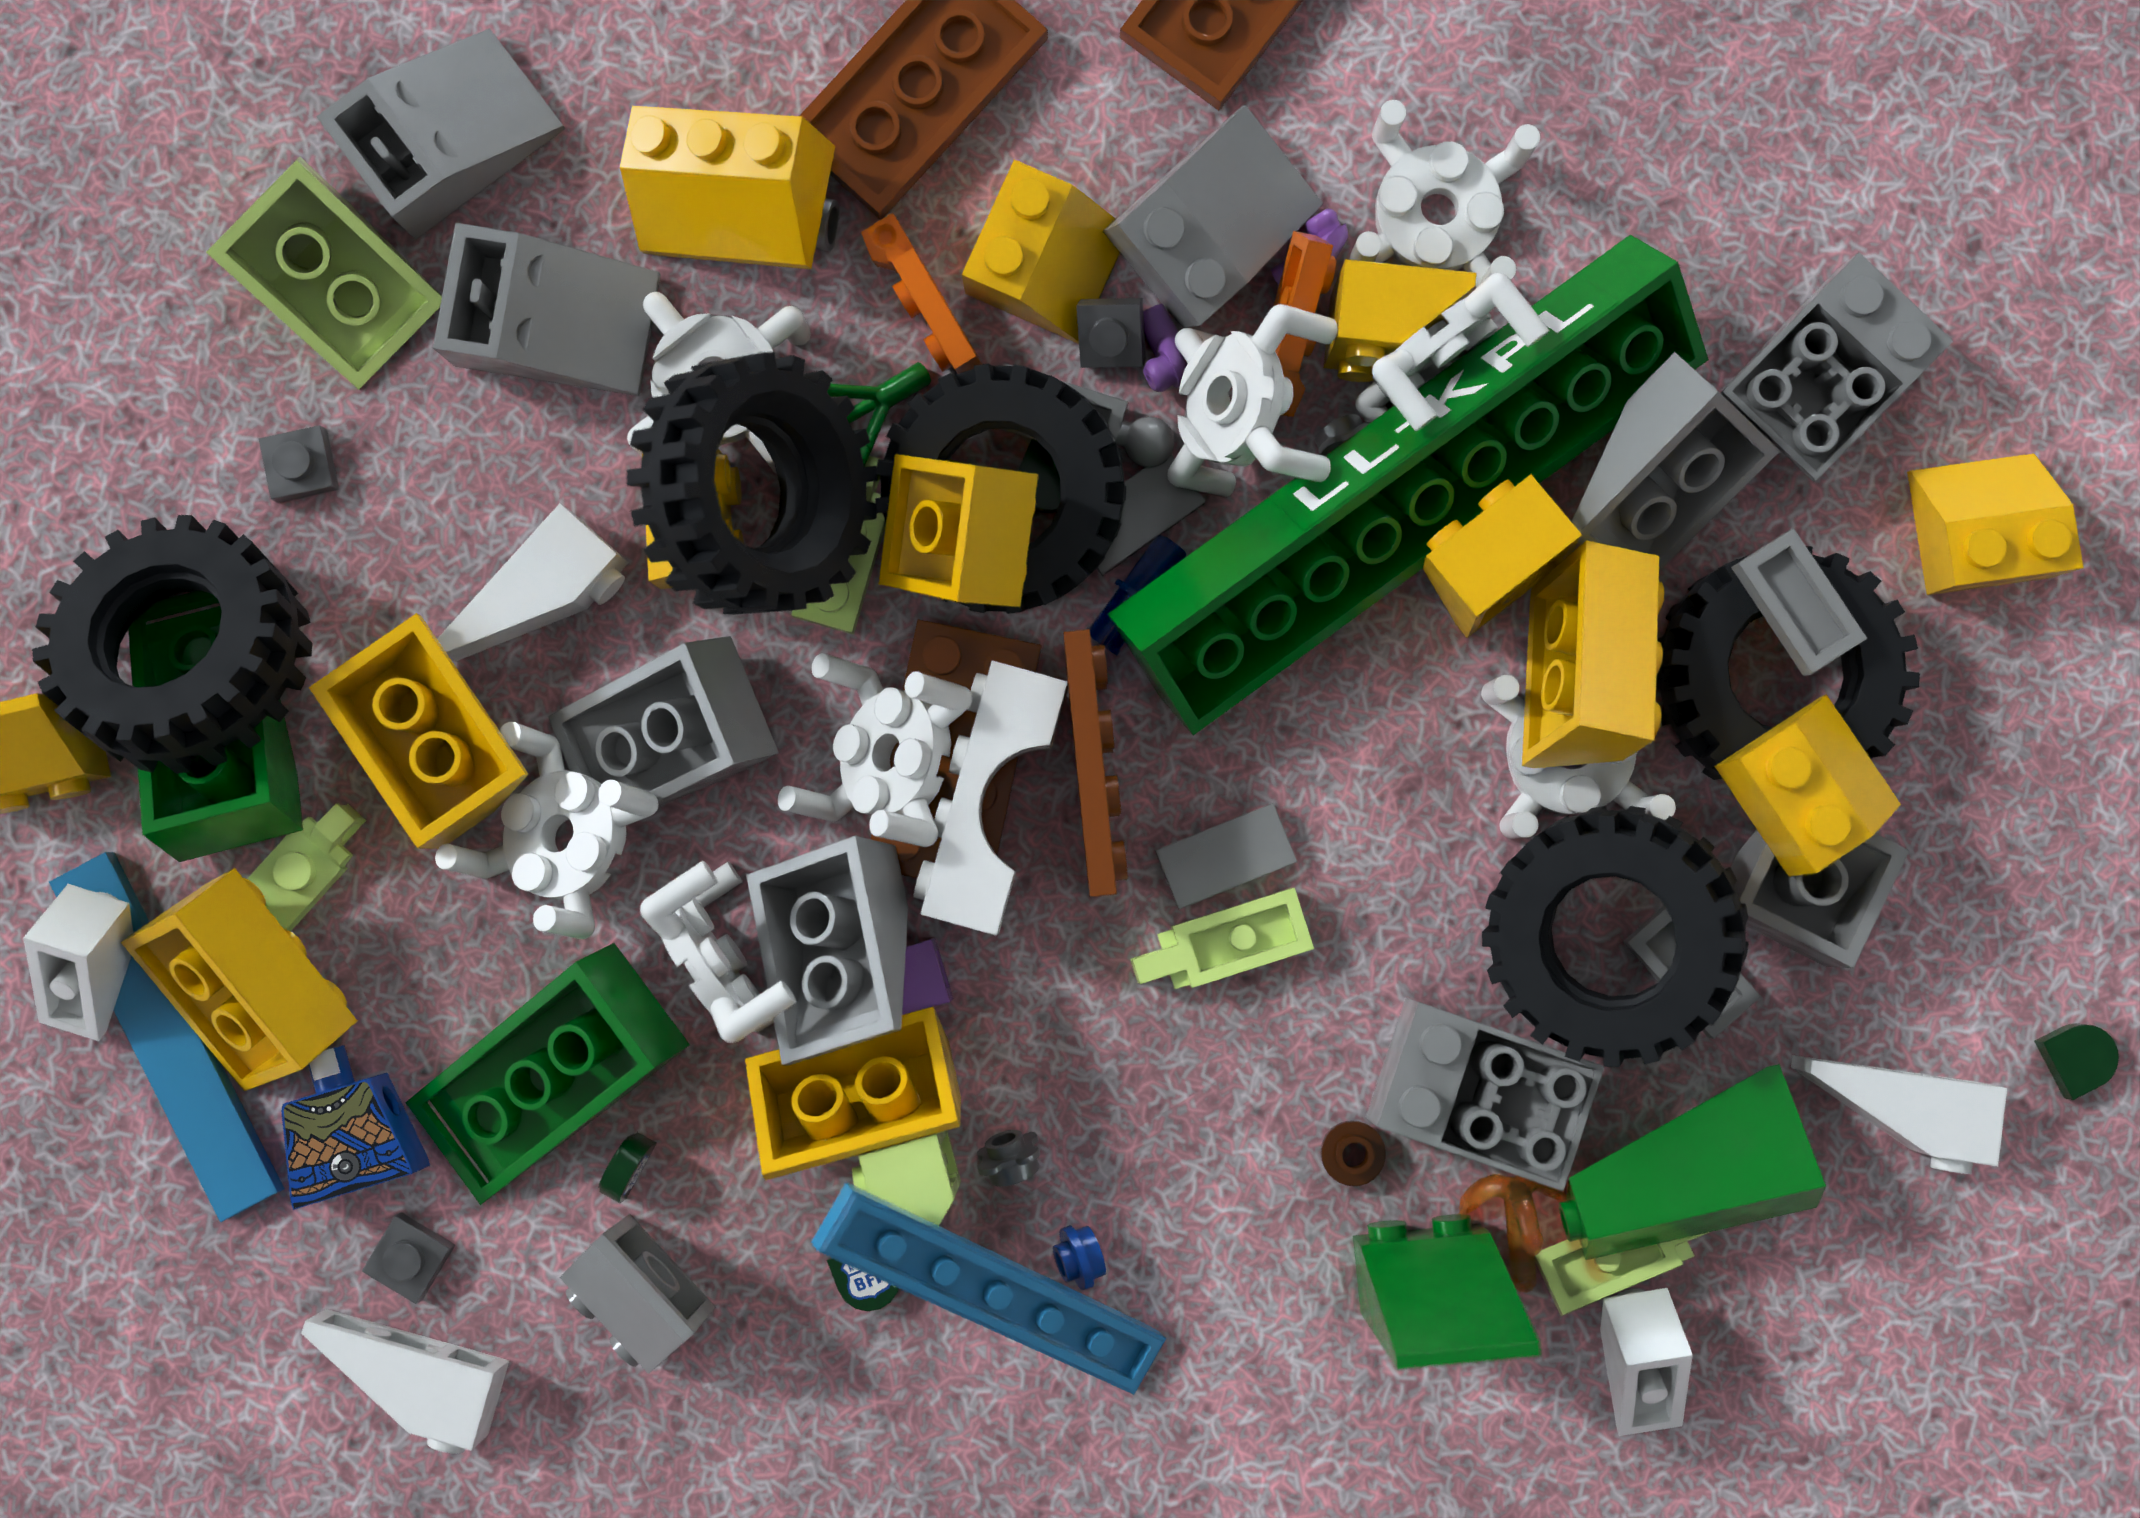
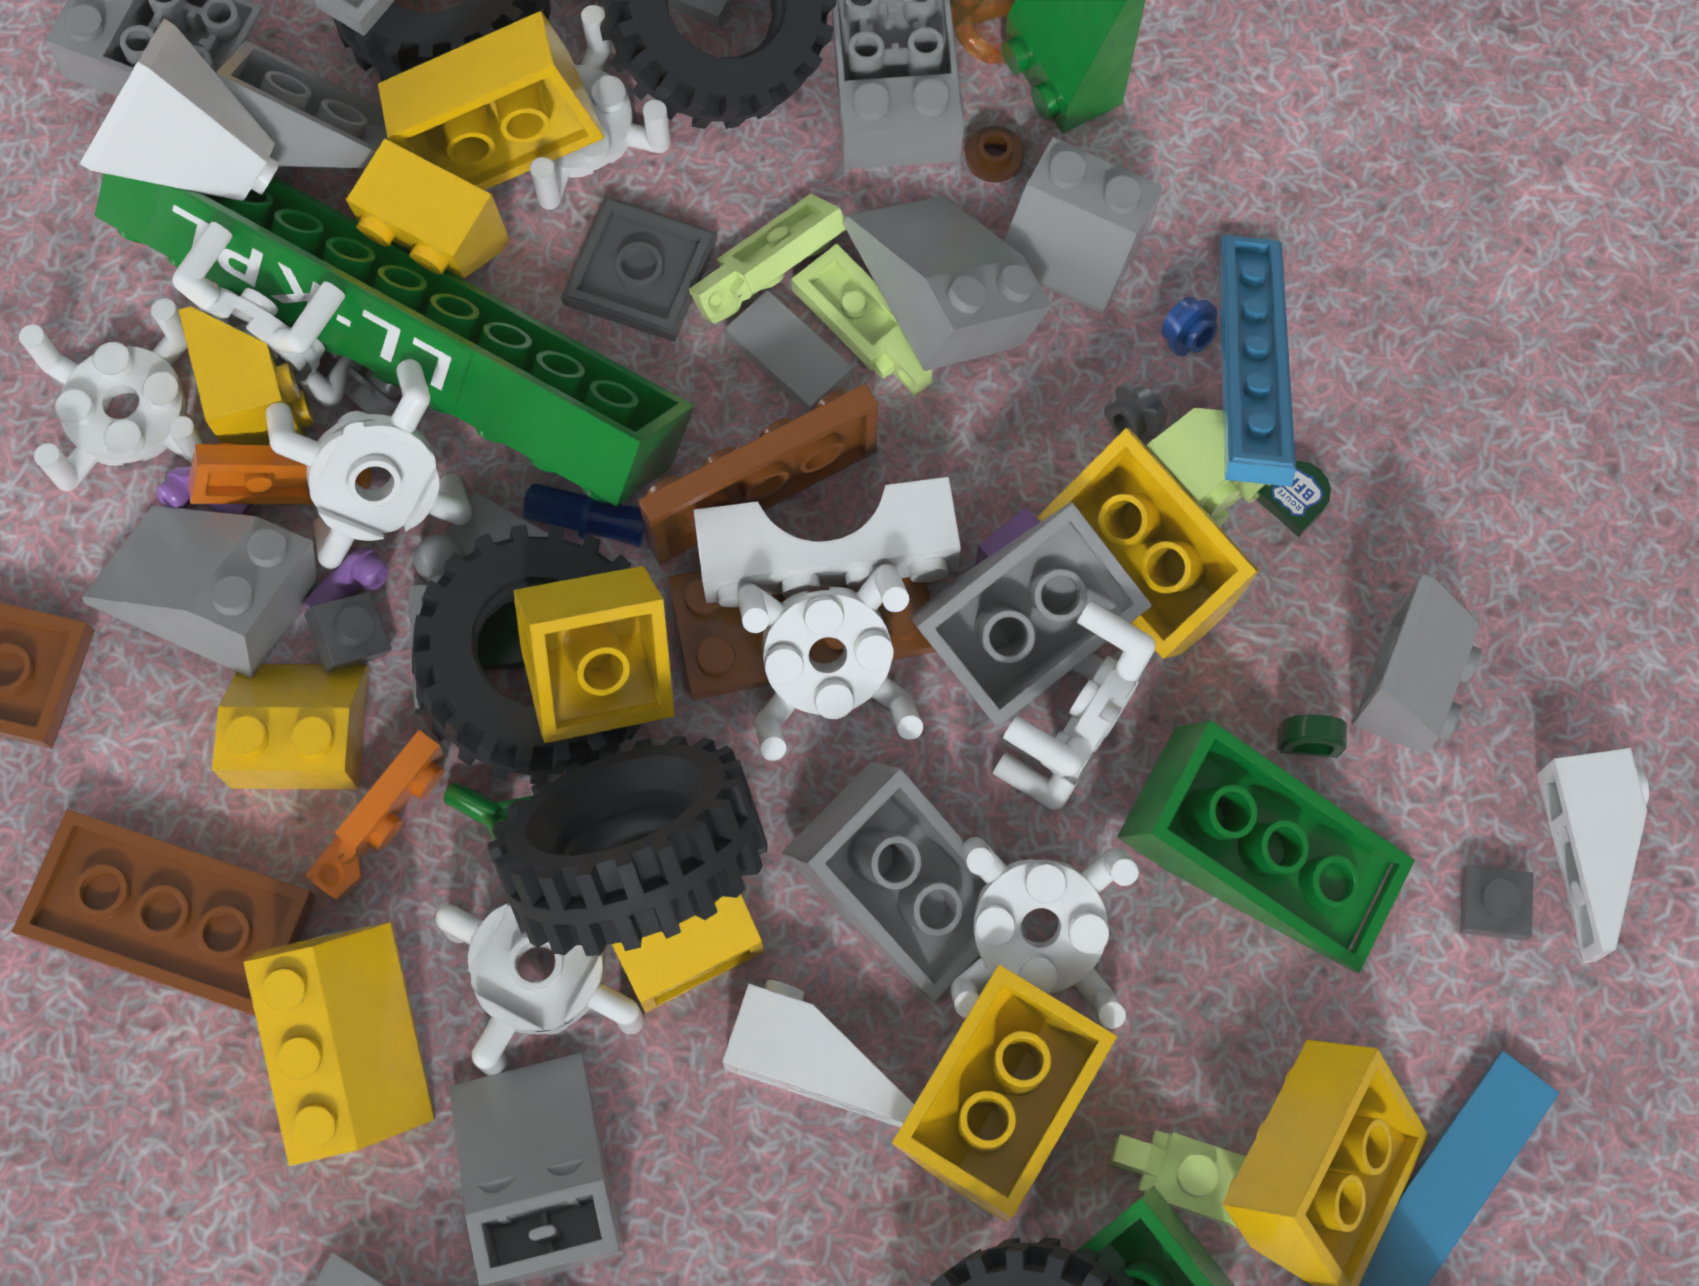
camera: 120 degrees left, 15 degrees down
torso [281,1045,430,1210] -> none
none -> white slope [80,19,280,201]
none -> dark grey tile [561,197,718,342]
none -> yellowish green hinge [689,193,846,324]
none -> light grey slope [843,196,1052,371]
none -> light grey slope [1004,137,1162,314]

